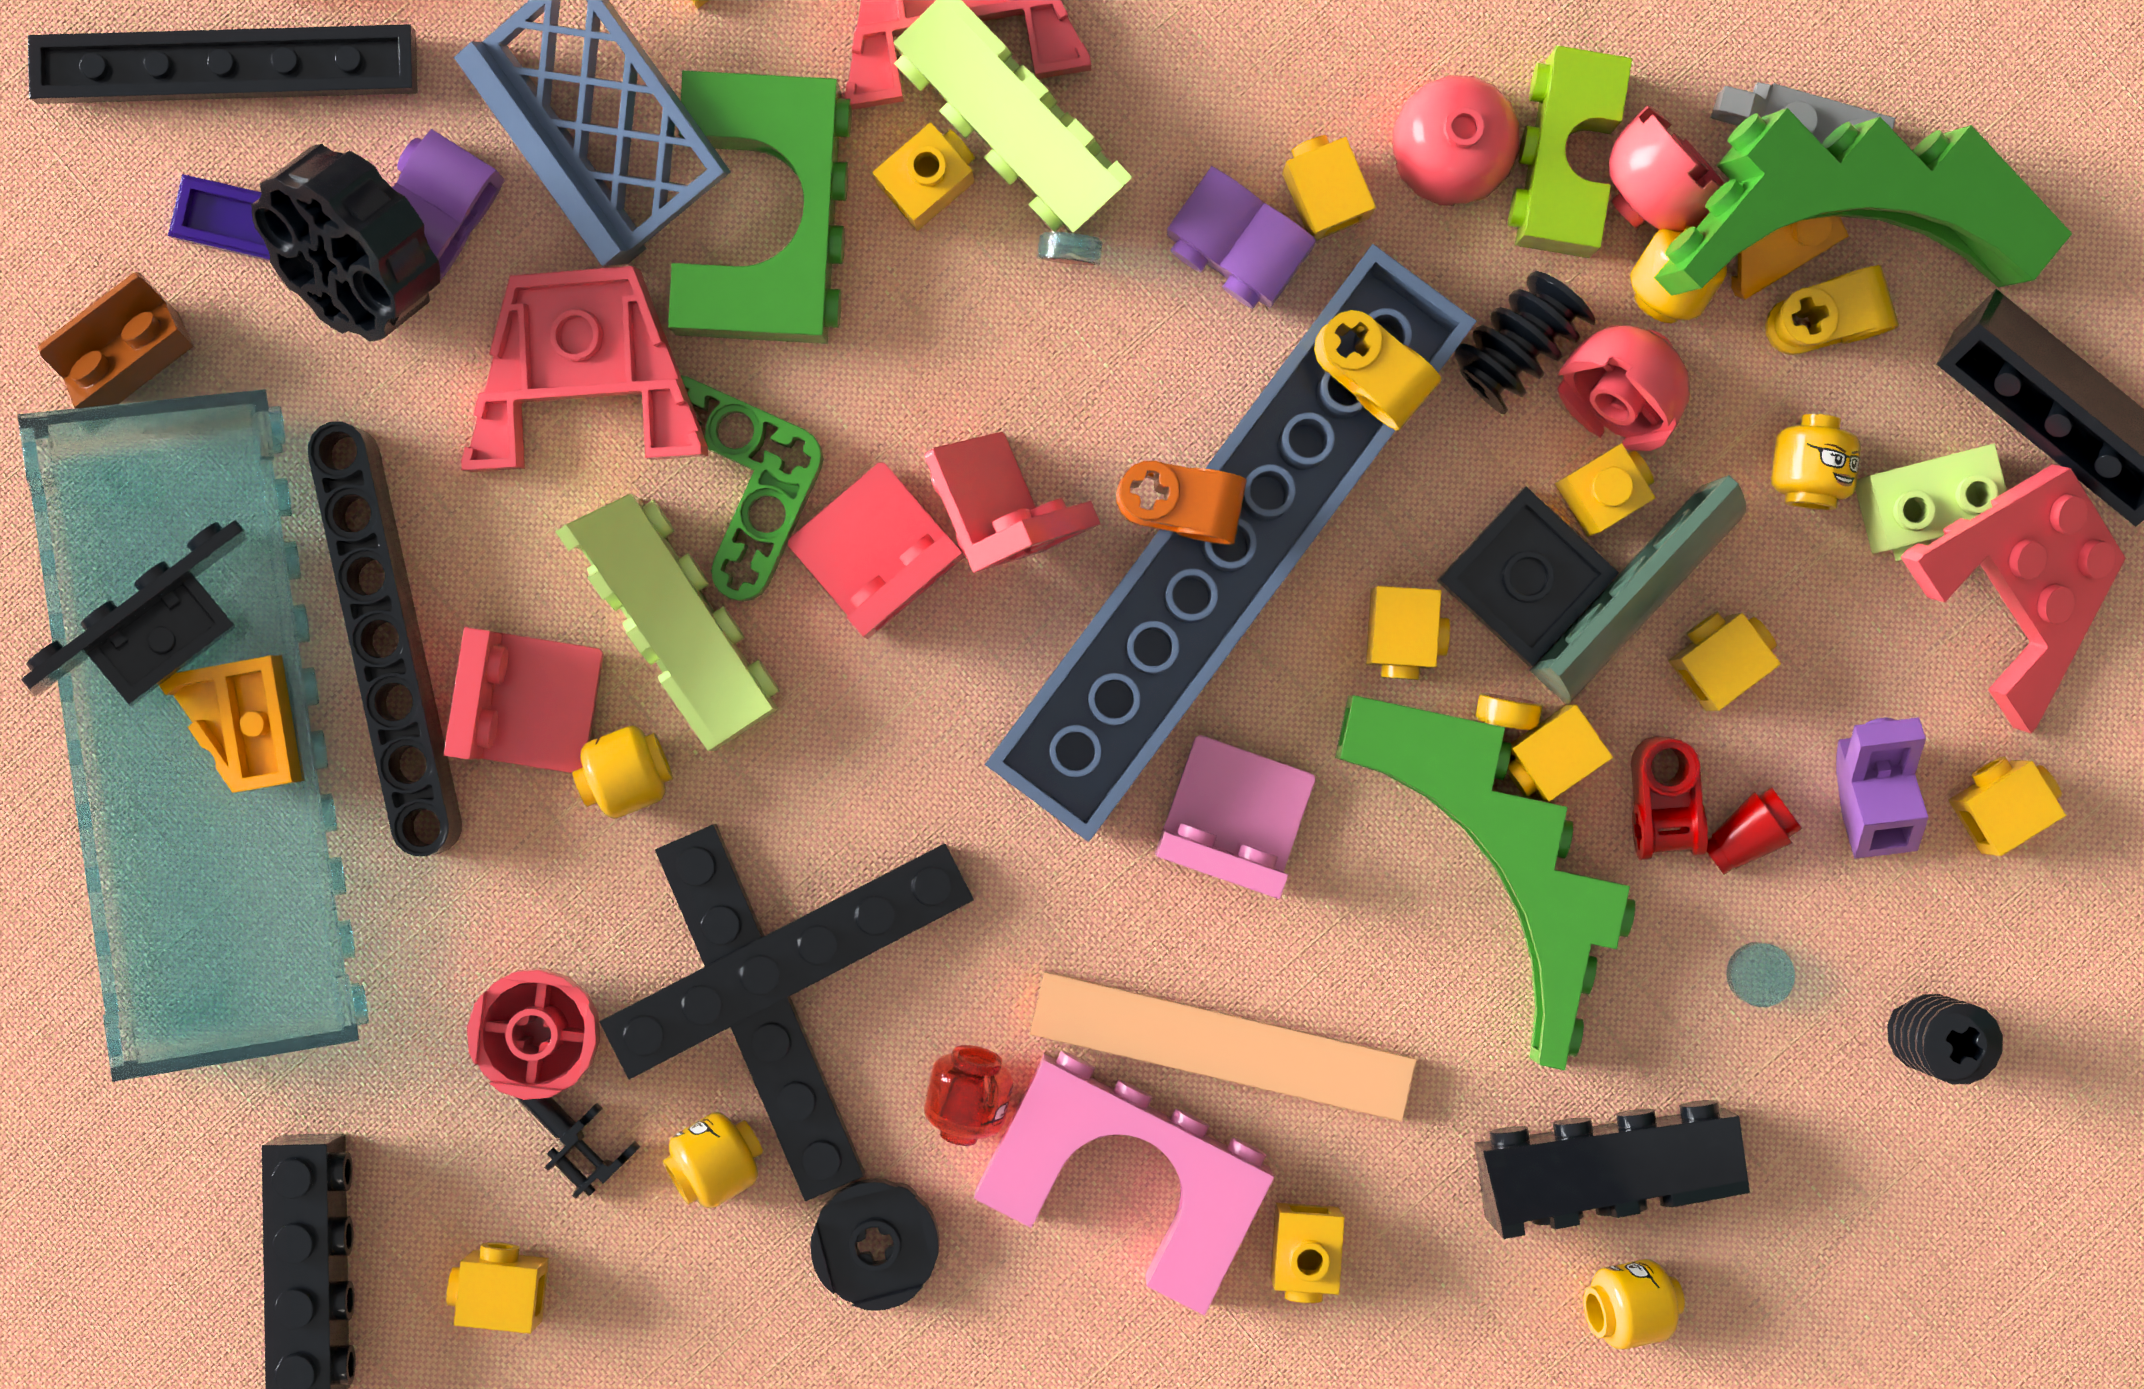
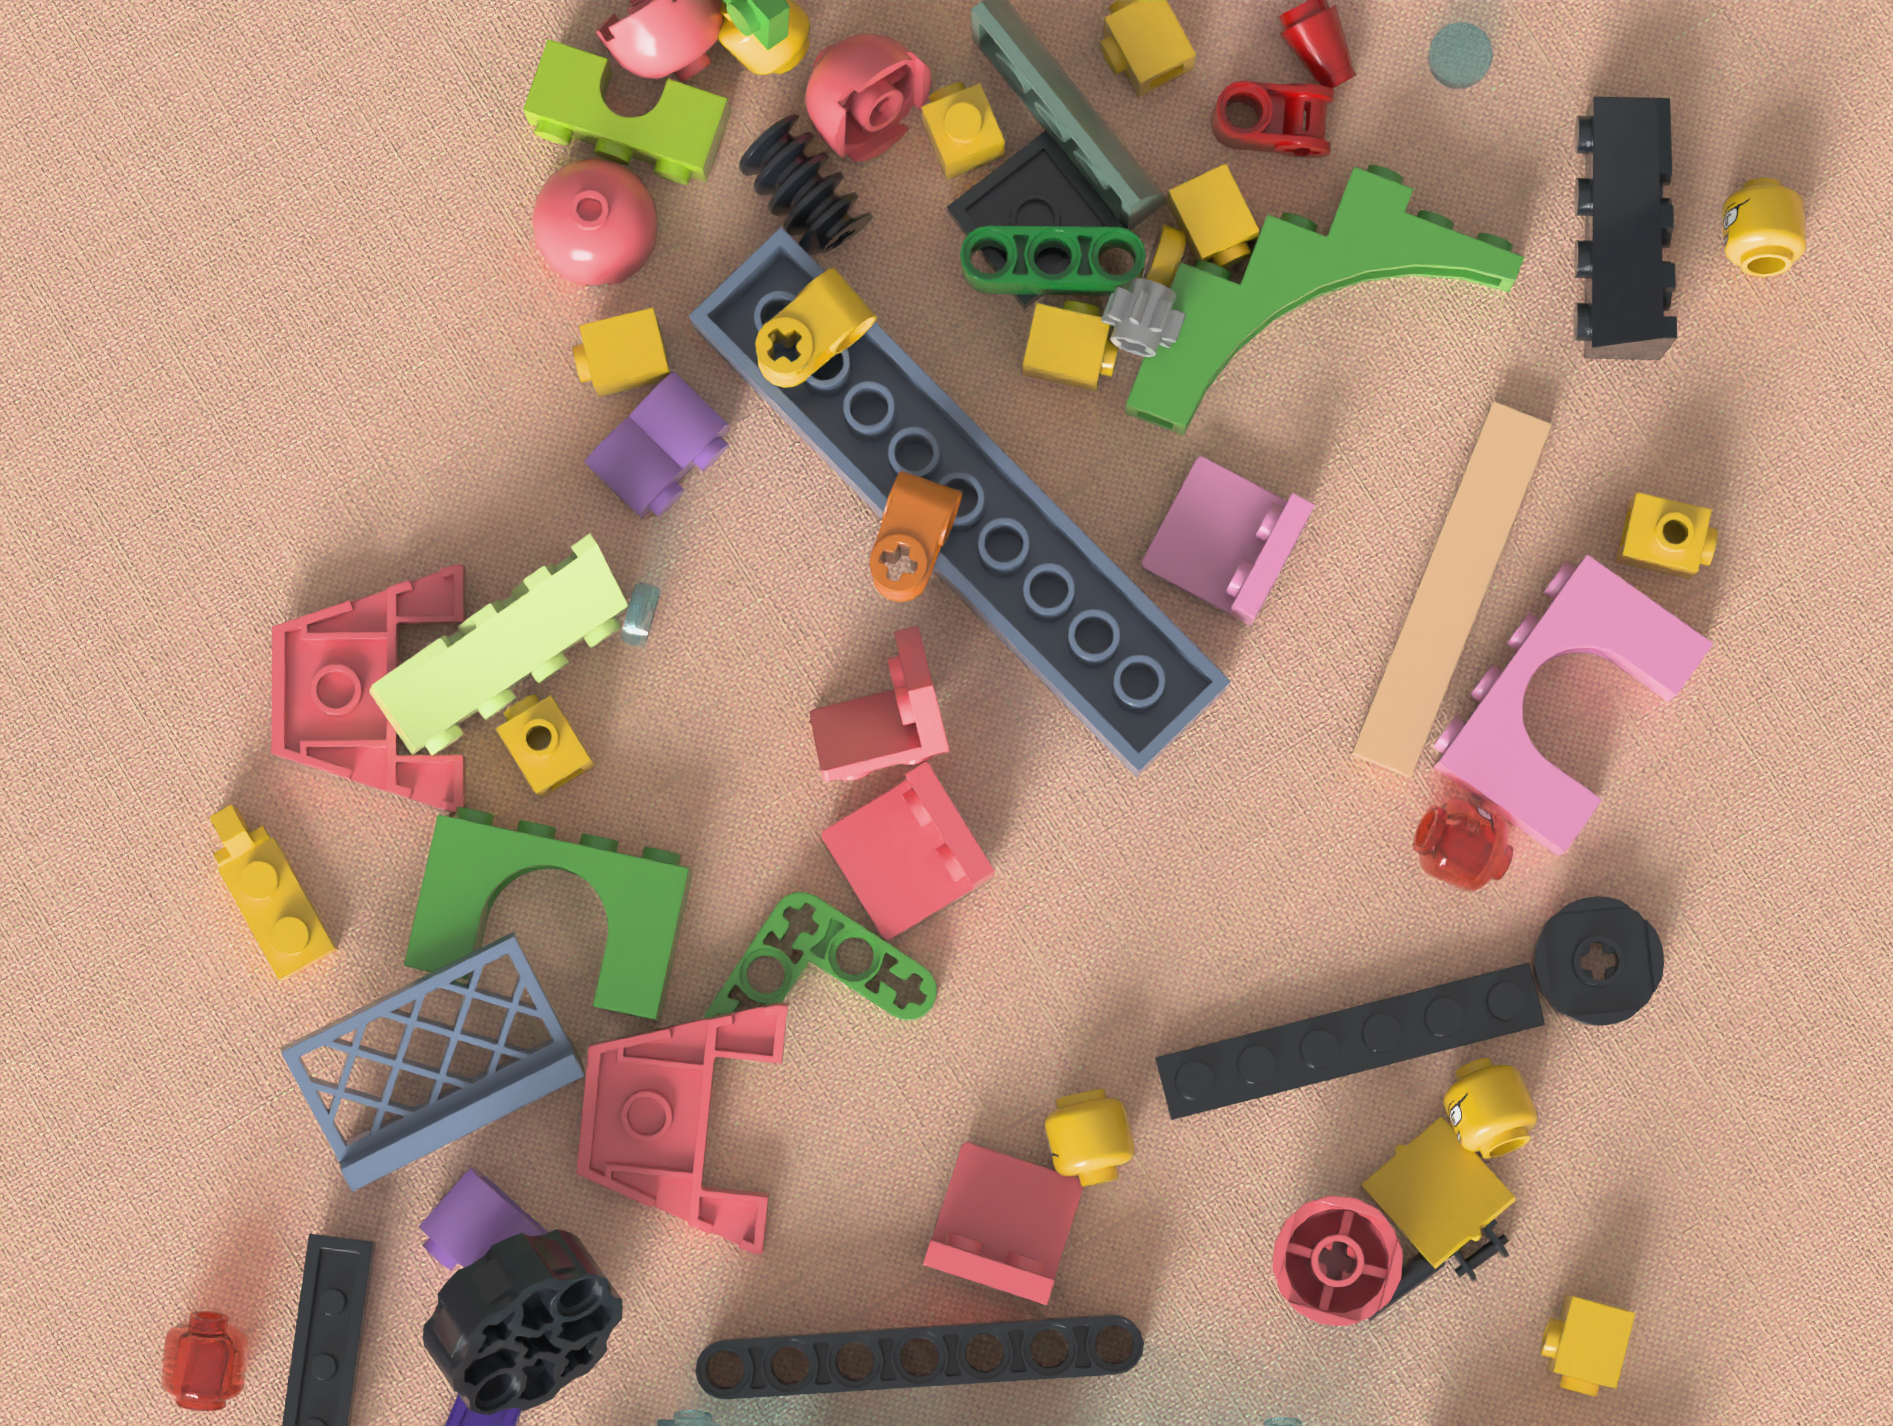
camera: 75 degrees left, 5 degrees down
yellowish green wedge [555,494,779,751] -> none
black plate [599,844,974,1080] -> none
none -> green beam [960,225,1146,296]
none -> light grey gear [1101,278,1186,357]
none -> yellow piece [1361,1116,1516,1269]

